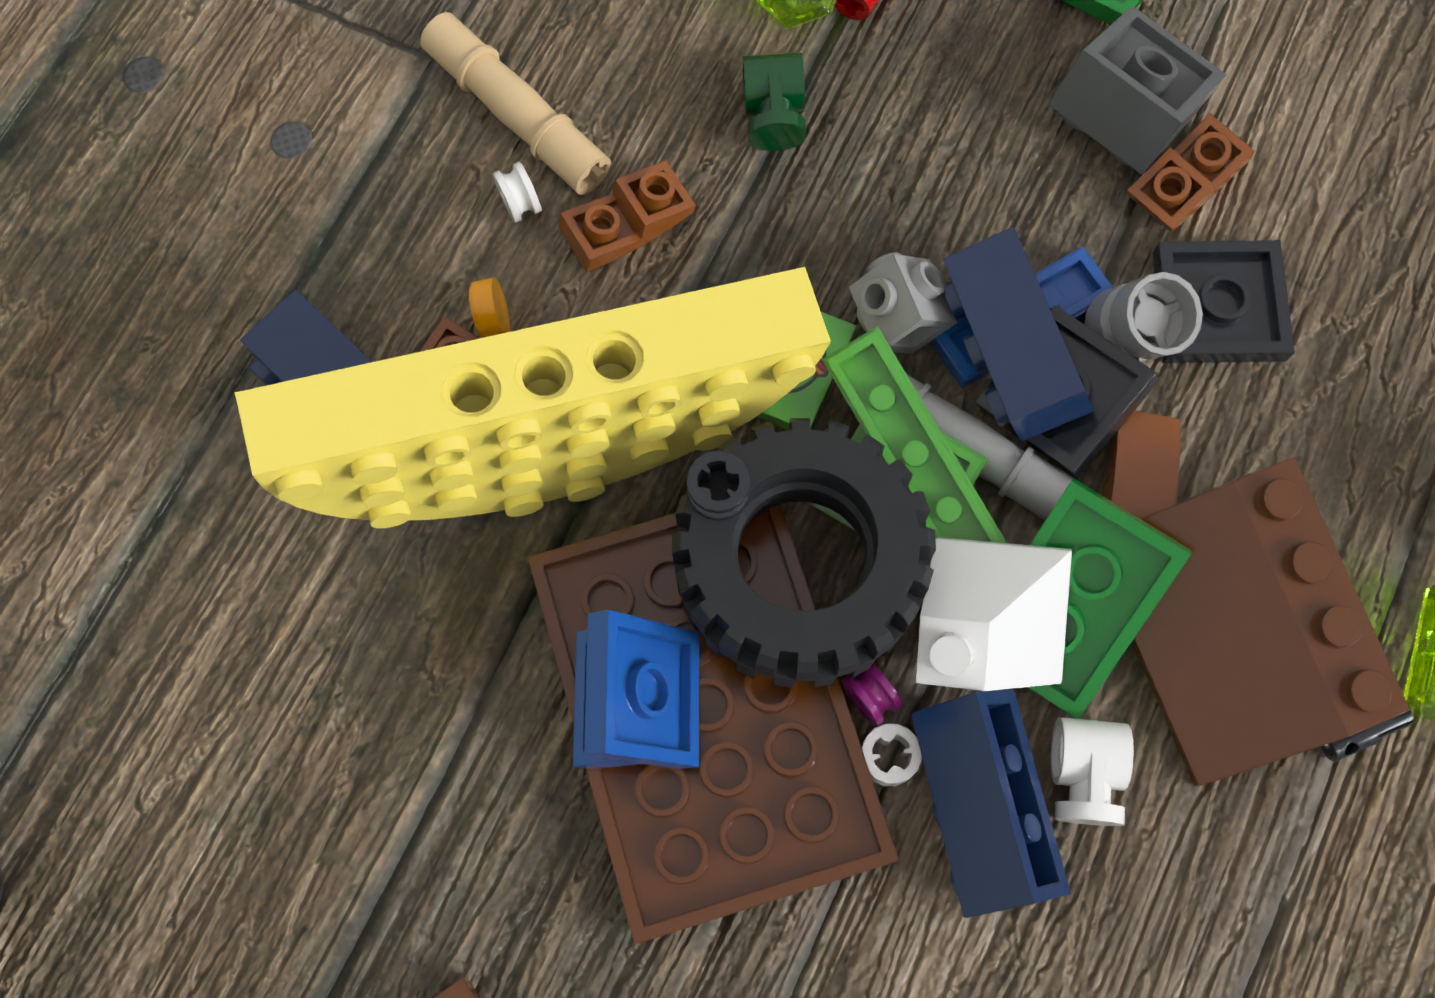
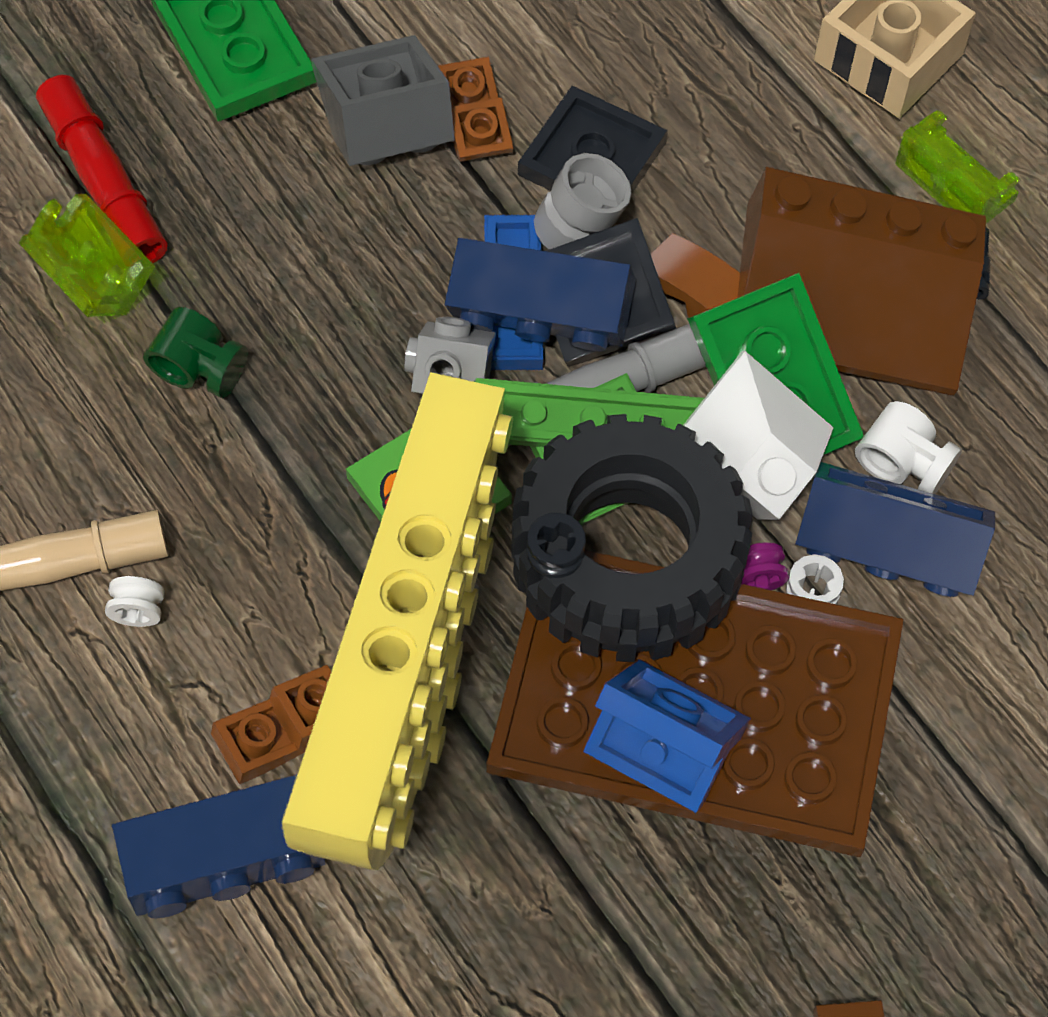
camera: 65 degrees left, 10 degrees down
light orange tile [469,277,510,338] -> none
dark orange slope [558,160,696,272] -> none

